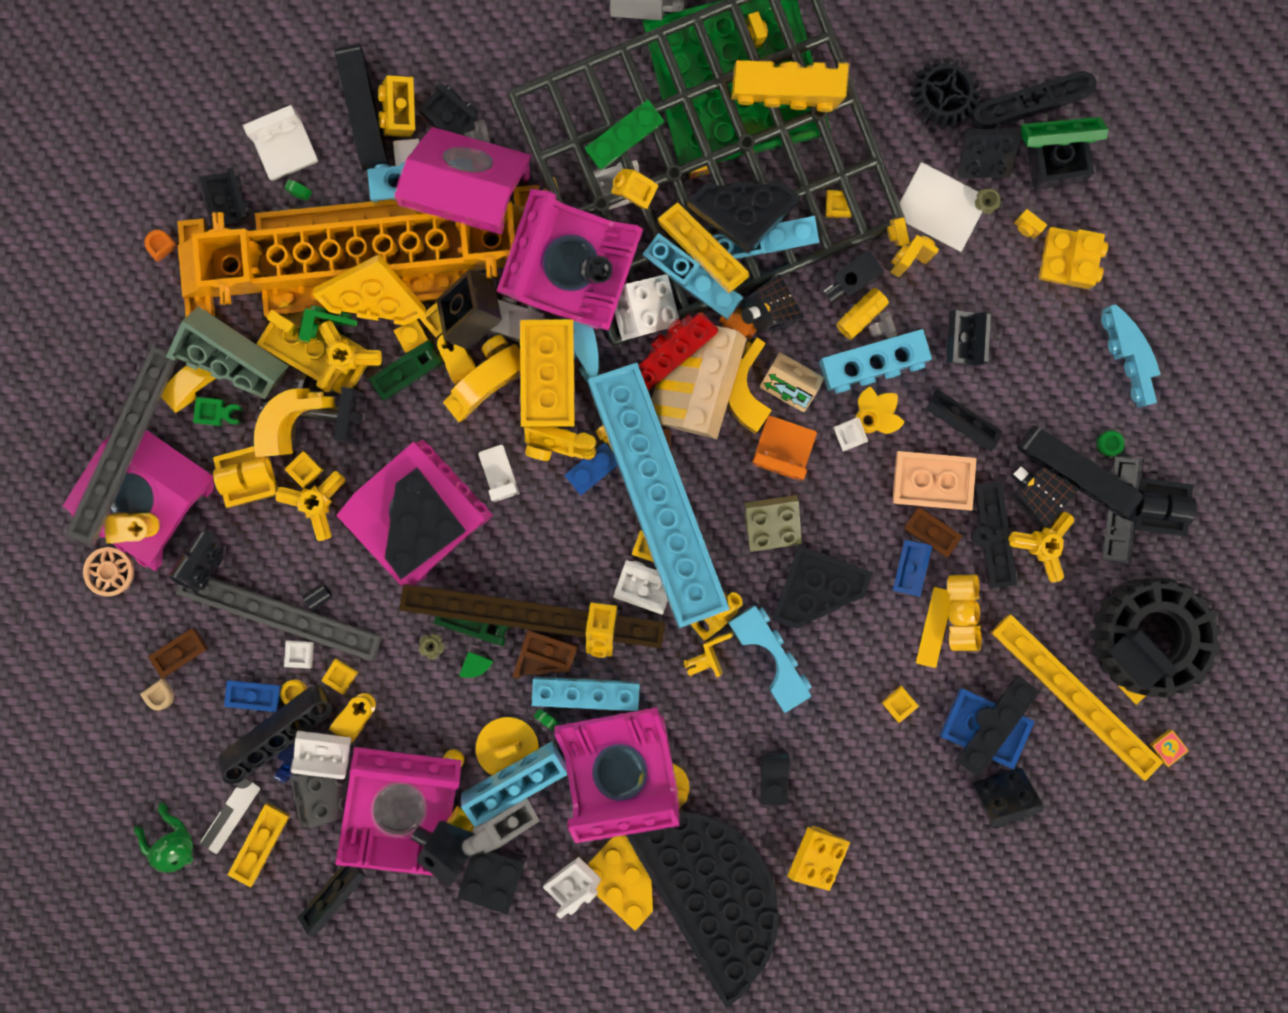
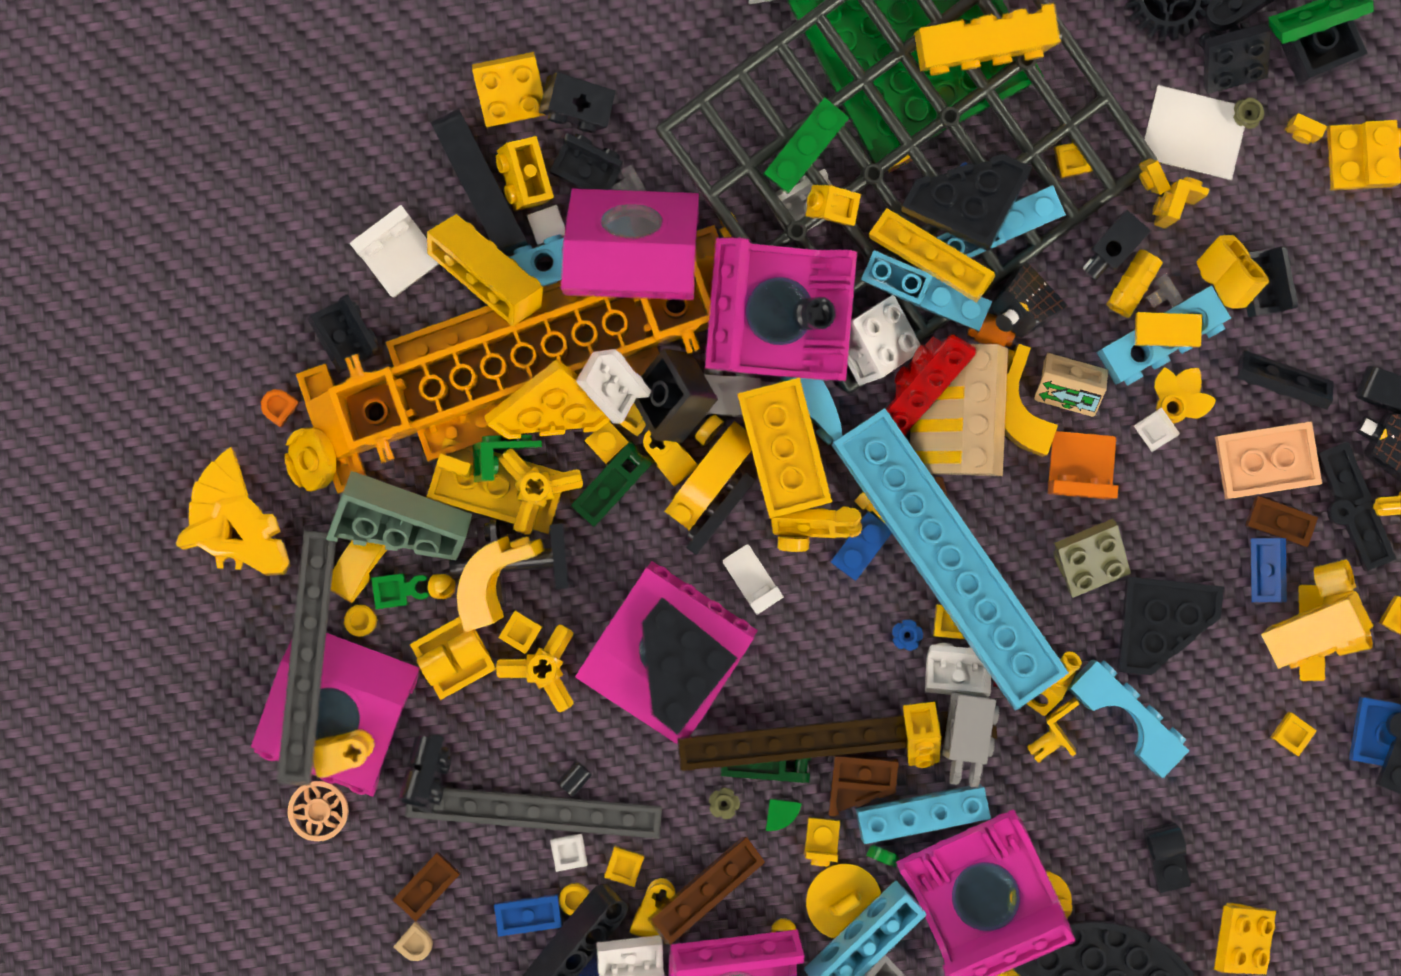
camera: 20 degrees left, 0 degrees up
green tile [284,180,312,201] -> none
none -> yellow animal [176,447,291,576]
none -> yellow tile [285,427,336,491]
none -> yellow tile [344,605,377,637]
none -> yellow brick [427,214,543,326]
none -> yellow hinge [428,574,456,599]
none -> yellow plate [472,52,545,127]
none -> black brick [539,72,616,133]
none -> white bracket [576,350,651,424]
none -> reddish brown plate [647,837,765,945]
none -> black plate [685,473,756,555]
none -> yellow bracket [804,817,840,866]
none -> blue plate [892,619,923,651]
none -> light grey hinge [942,692,999,787]
none -> yellow tile [1135,312,1202,348]
none -> yellow brick [1196,235,1269,309]
none -> yellow brick [1261,591,1373,669]

